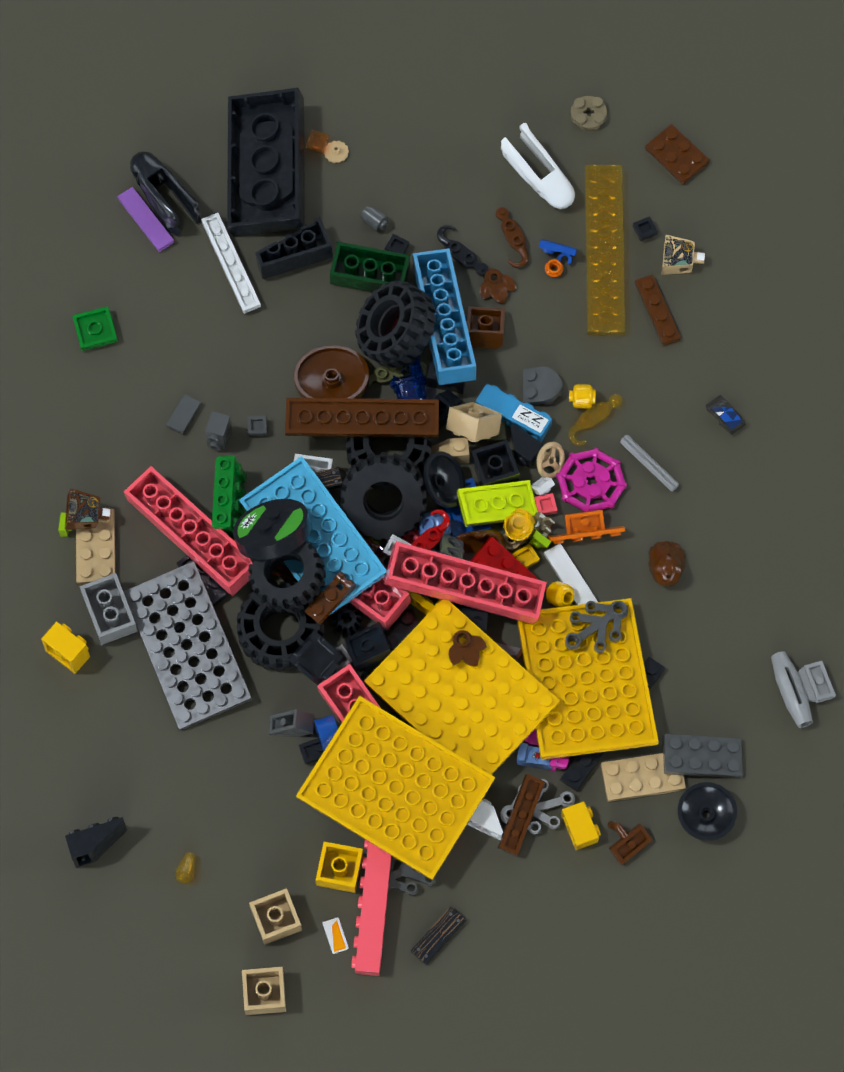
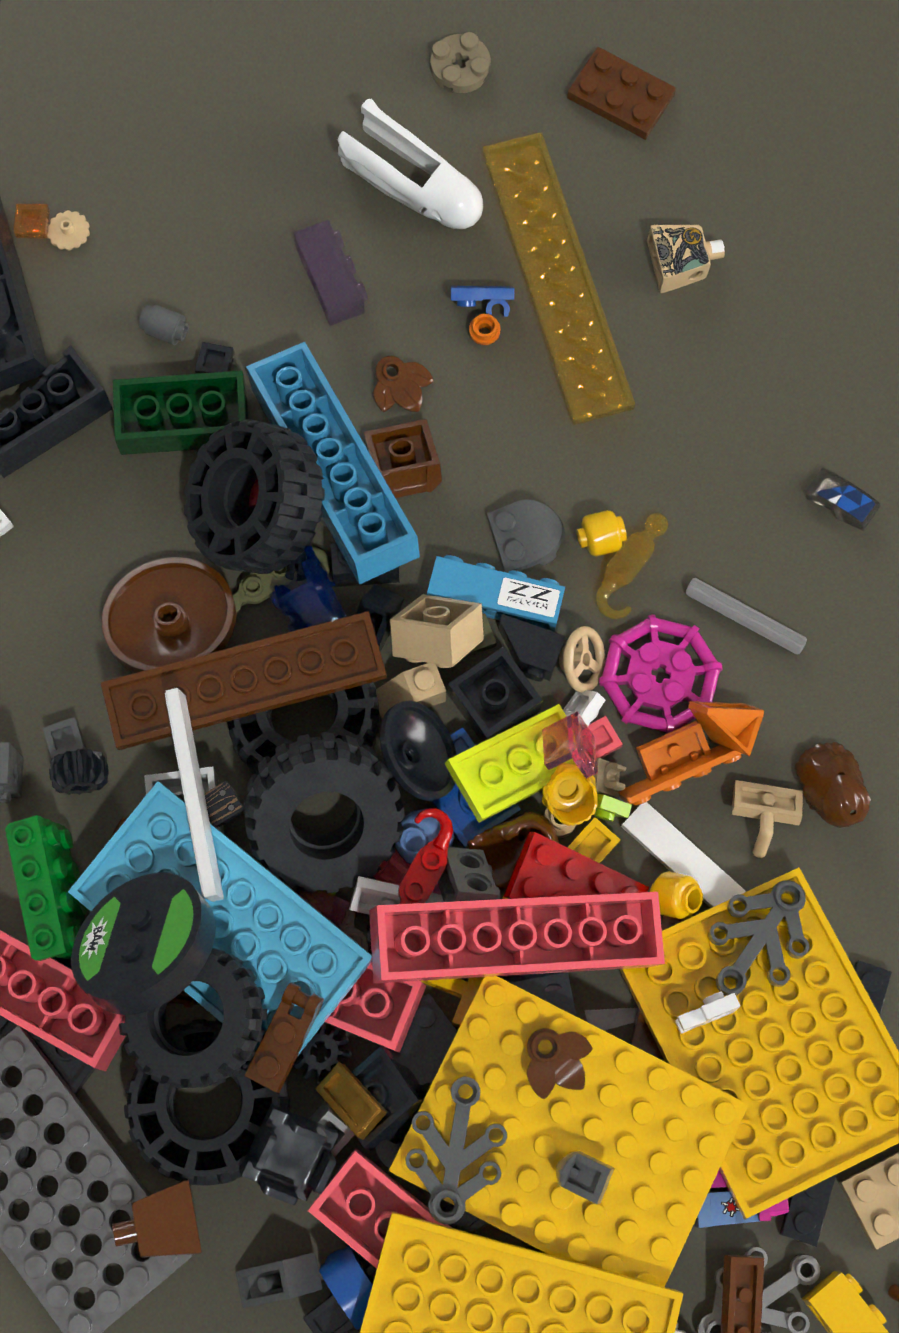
camera: 20 degrees left, 5 degrees up
black piece [437,225,489,276] -> none
reddish brown piece [496,207,529,268] -> none
black plate [633,216,658,241] -> none
reddish brown plate [635,275,681,346] -> none
none -> black gear [49,749,109,795]
none -> reddish brown torso [112,1180,202,1257]
none -> white tile [165,688,224,902]
none -> clear purple brick [293,220,368,326]
none -> pearl gold tile [315,1062,387,1140]
none -> dark grey plant [406,1076,507,1224]
none -> clear pink panel [542,711,598,779]
none -> dark grey plate [556,1151,615,1204]
none -> white plate [675,992,740,1034]
none -> orange slope [689,701,764,756]
none -> tan plate [732,780,803,858]

